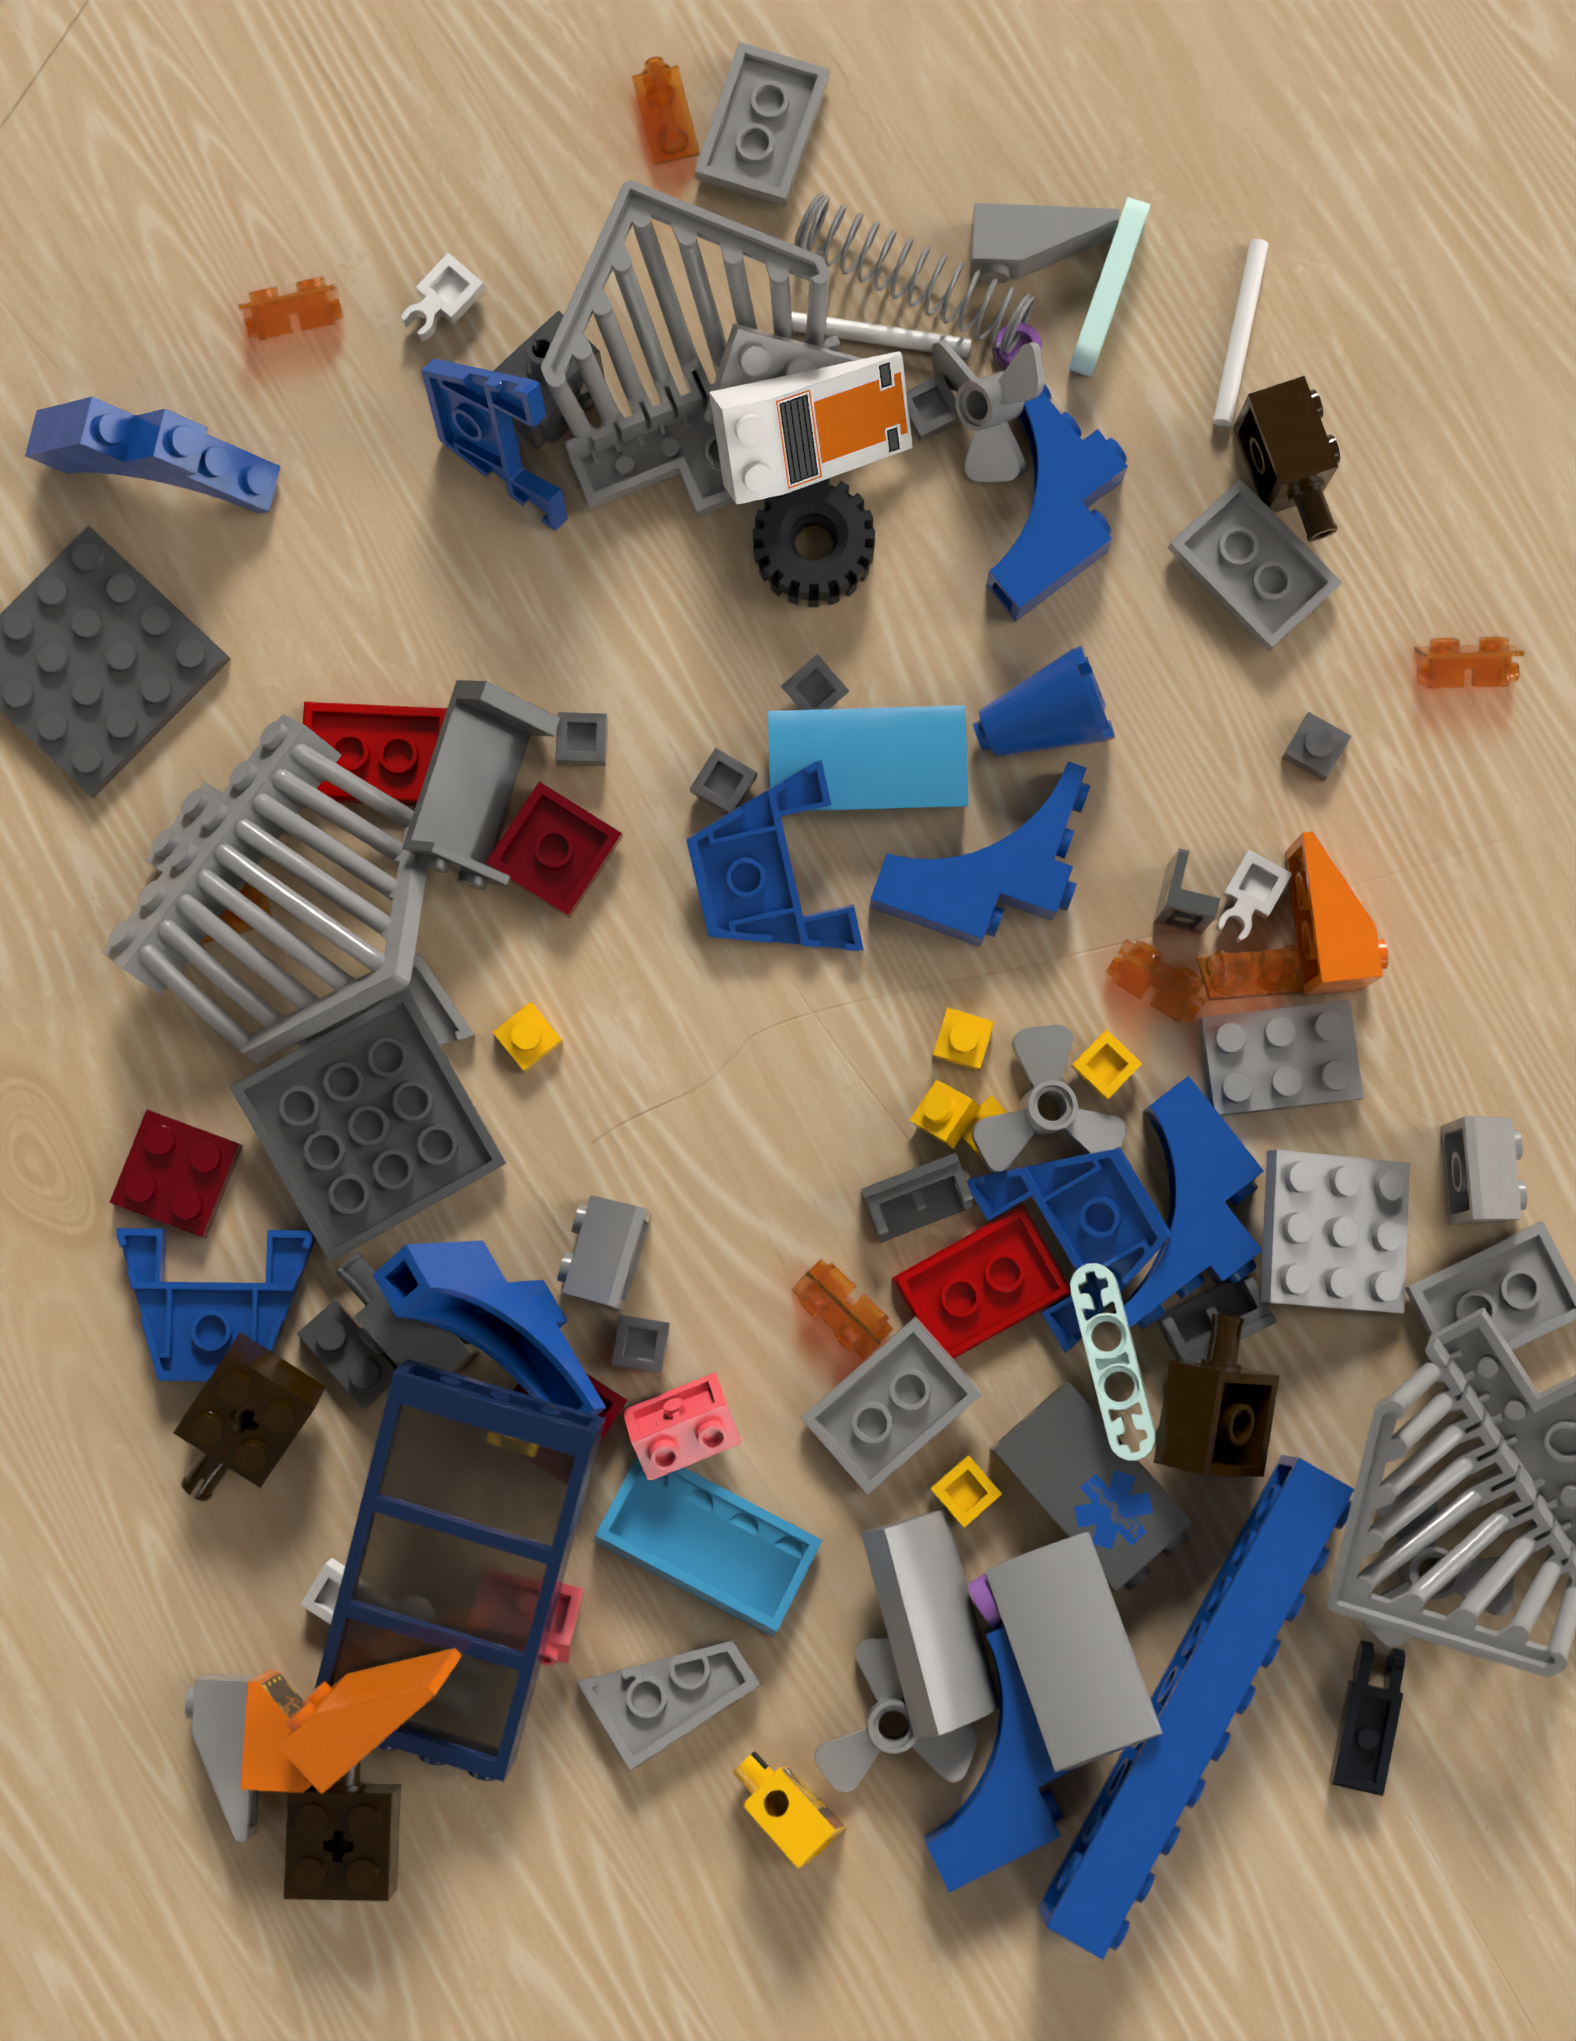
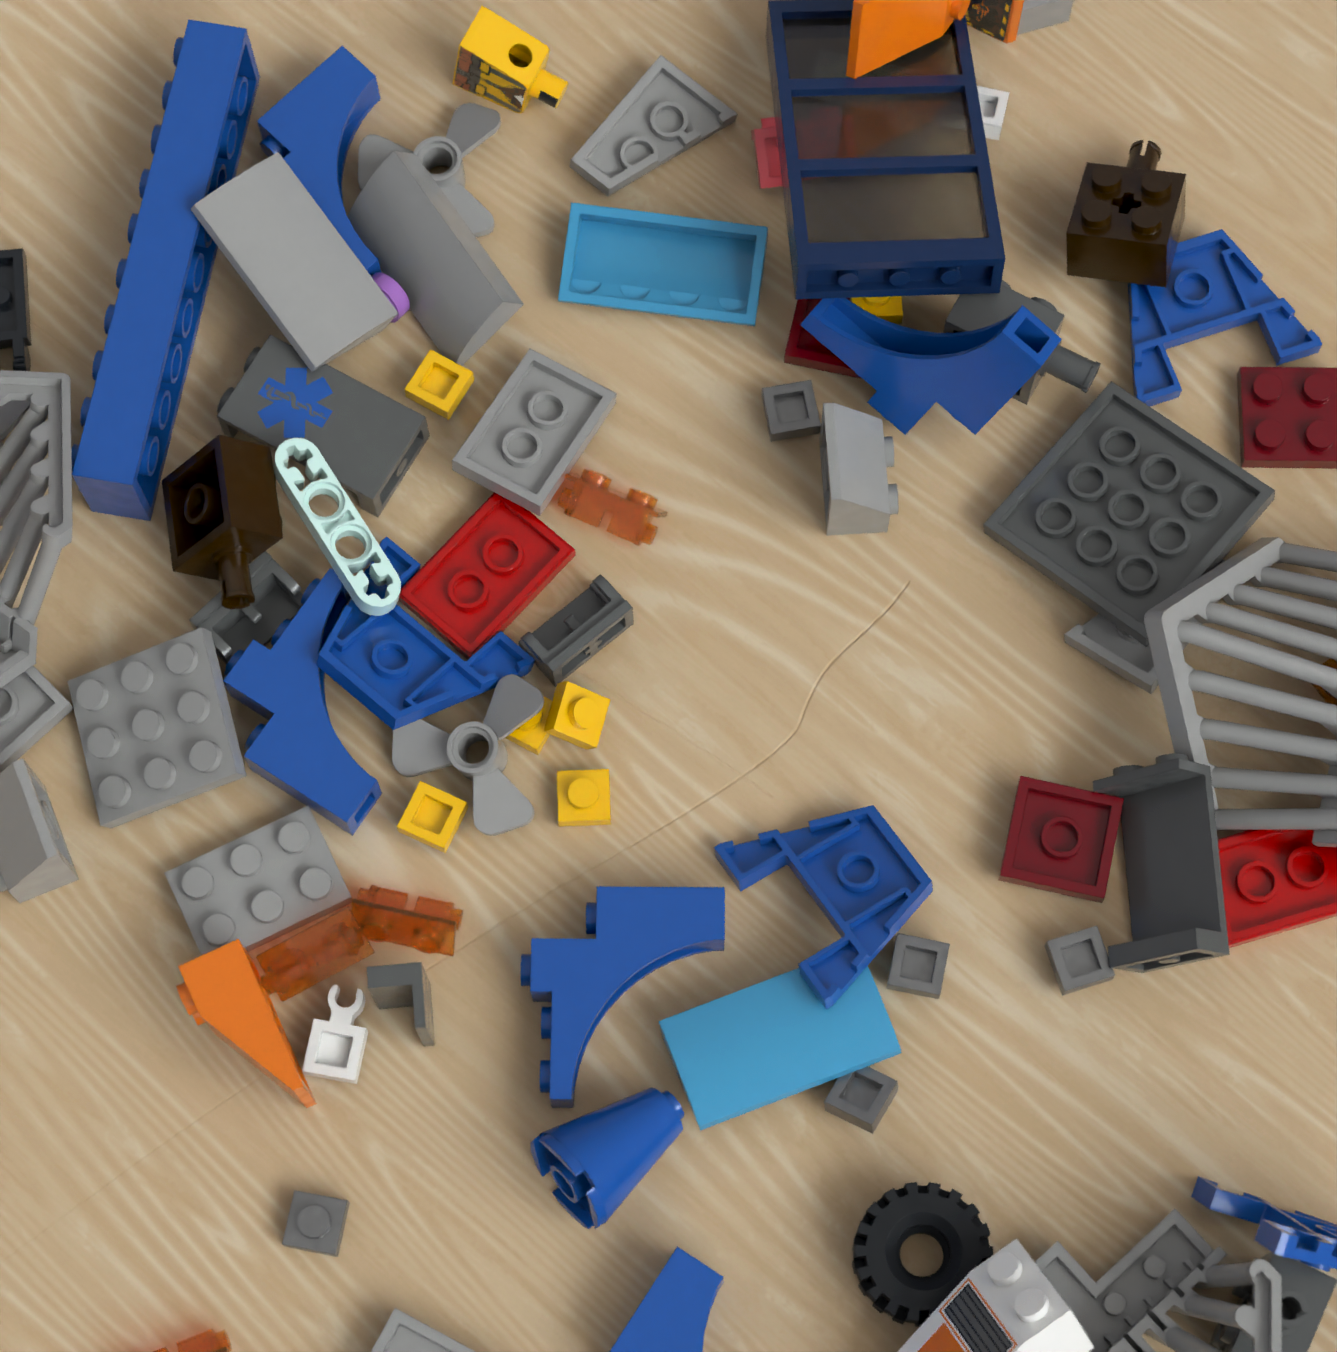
camera: 160 degrees right, 10 degrees down
dark grey plate [297,1300,395,1409] -> none
yellow plate [492,1002,564,1072] -> none
coral bracket [622,1372,742,1480] -> none

